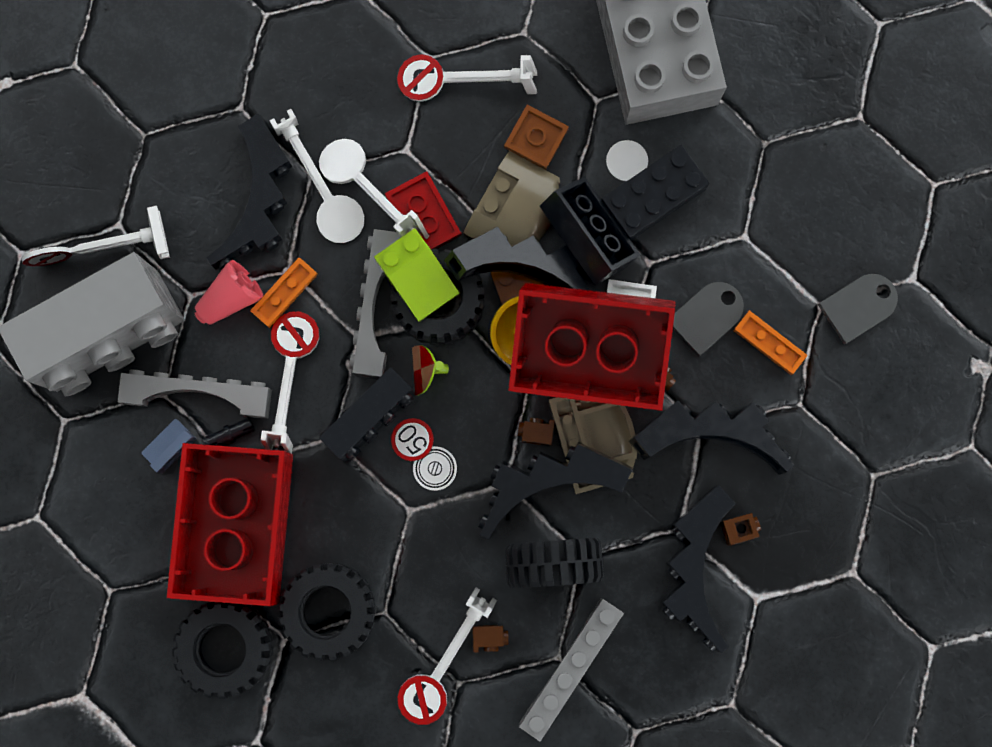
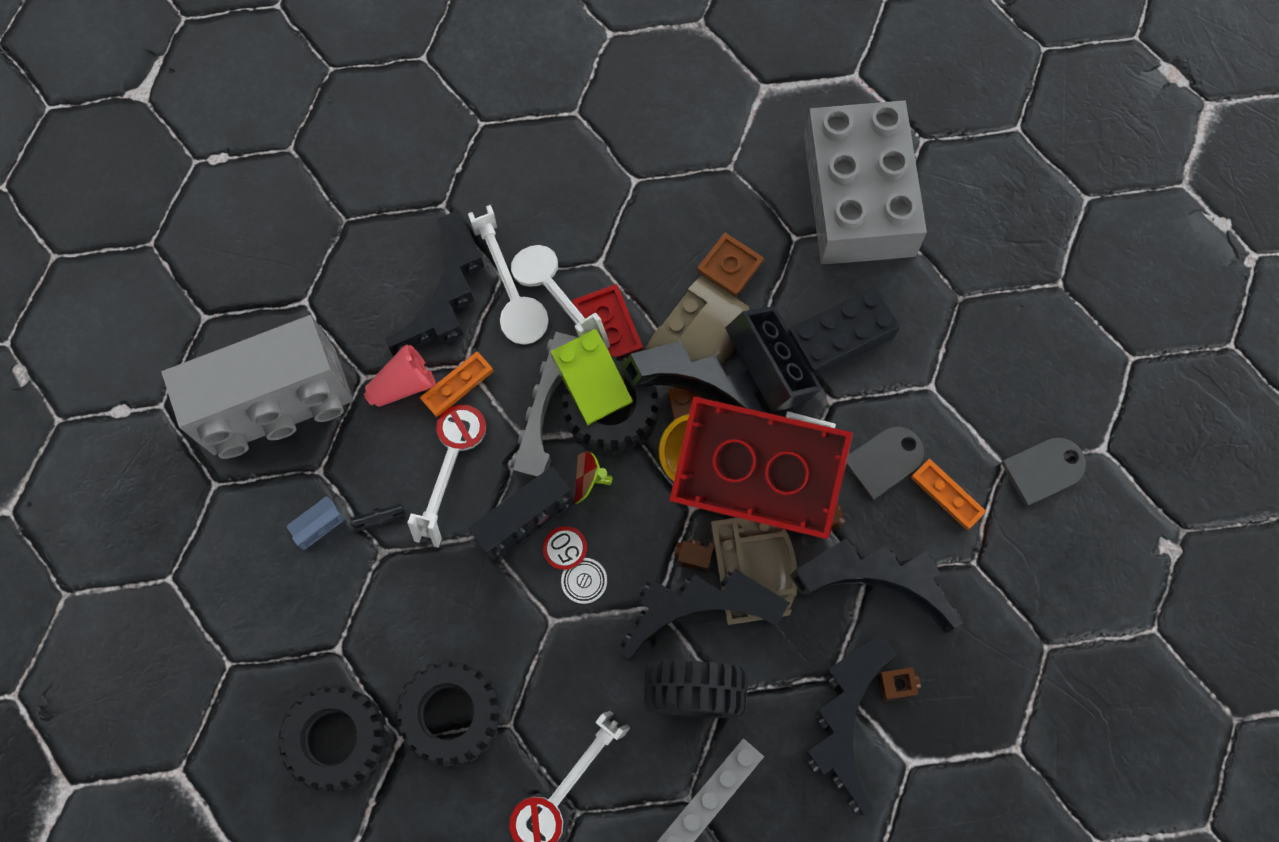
camera: 10 degrees right, 10 degrees down
white piece [22,206,170,266] -> none
light grey arch [117,370,272,419] -> none
red brick [167,443,293,606] -> none
white piece [397,54,537,102] -> none
reddish brown brick [473,625,509,652] -> none
white sticker [606,140,648,181] -> none

